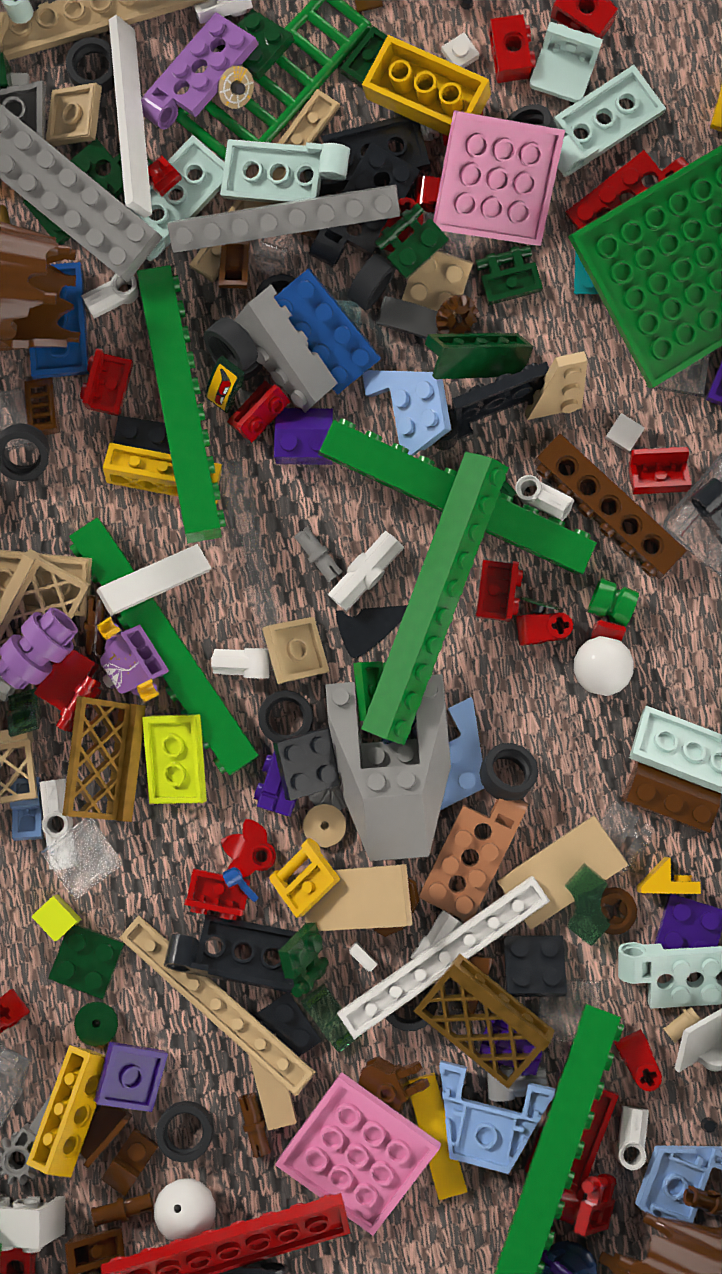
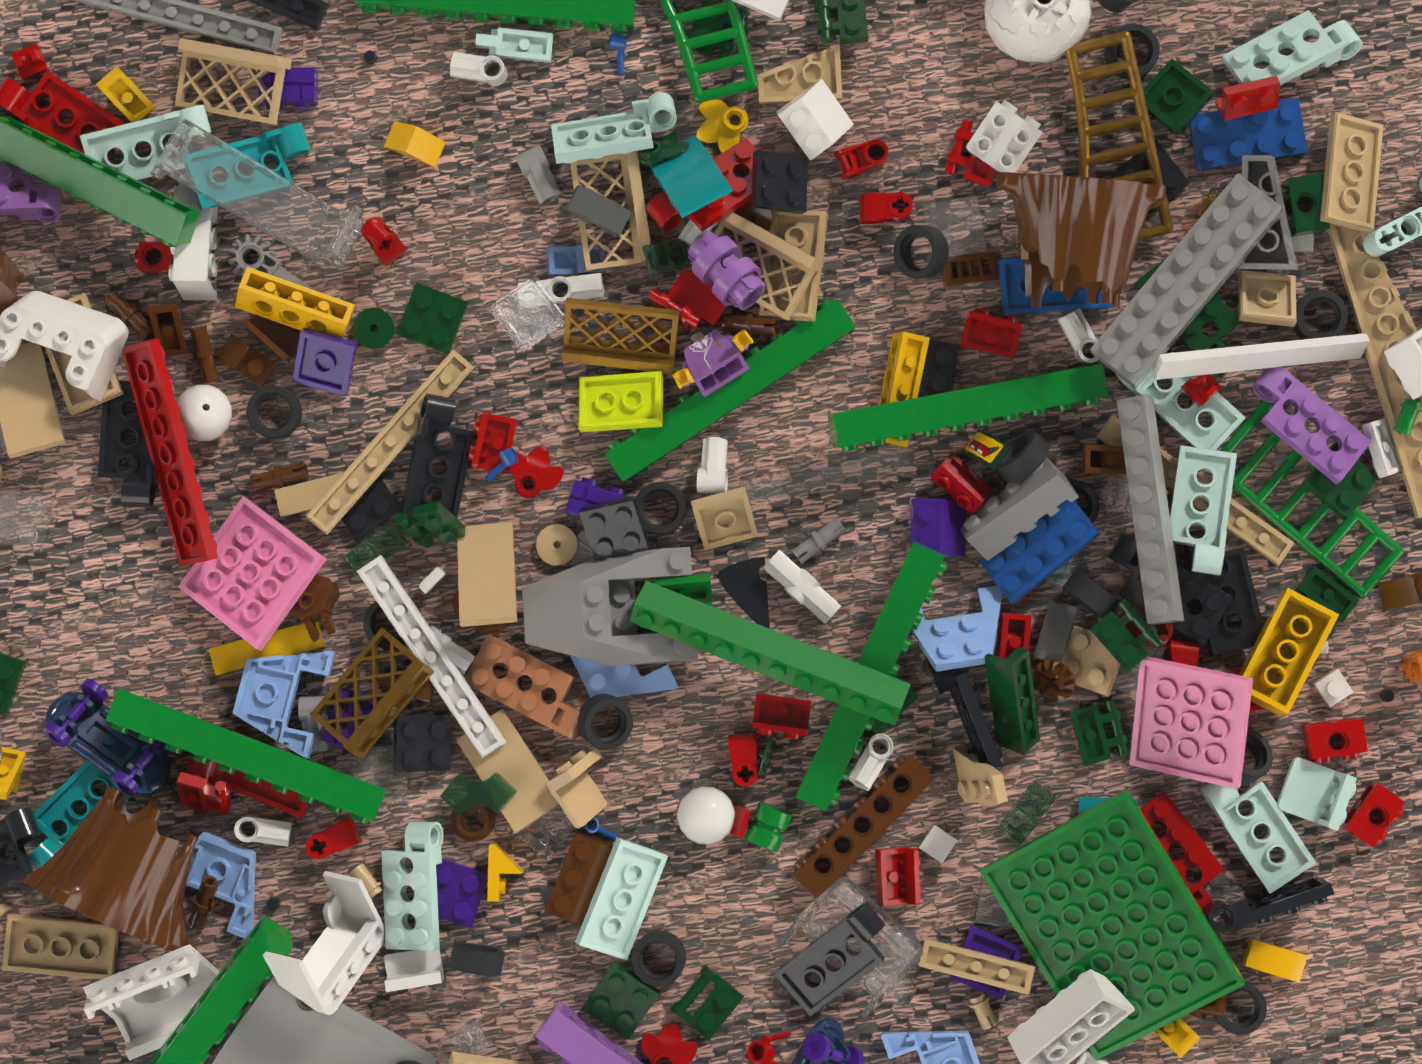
camera: 85 degrees right, 5 degrees up
neon yellow panel [31,894,82,941] -> none
white tile [97,544,211,616] -> none
tan piece [218,65,254,109] -> none
yellow plate [269,838,340,918] -> none
none -> tan bracket [545,748,607,829]
none -> blue hand [579,817,618,841]
none -> red brick [996,613,1032,659]
none -> clear green slope [999,780,1056,844]
none -> black hinge [1203,876,1335,932]

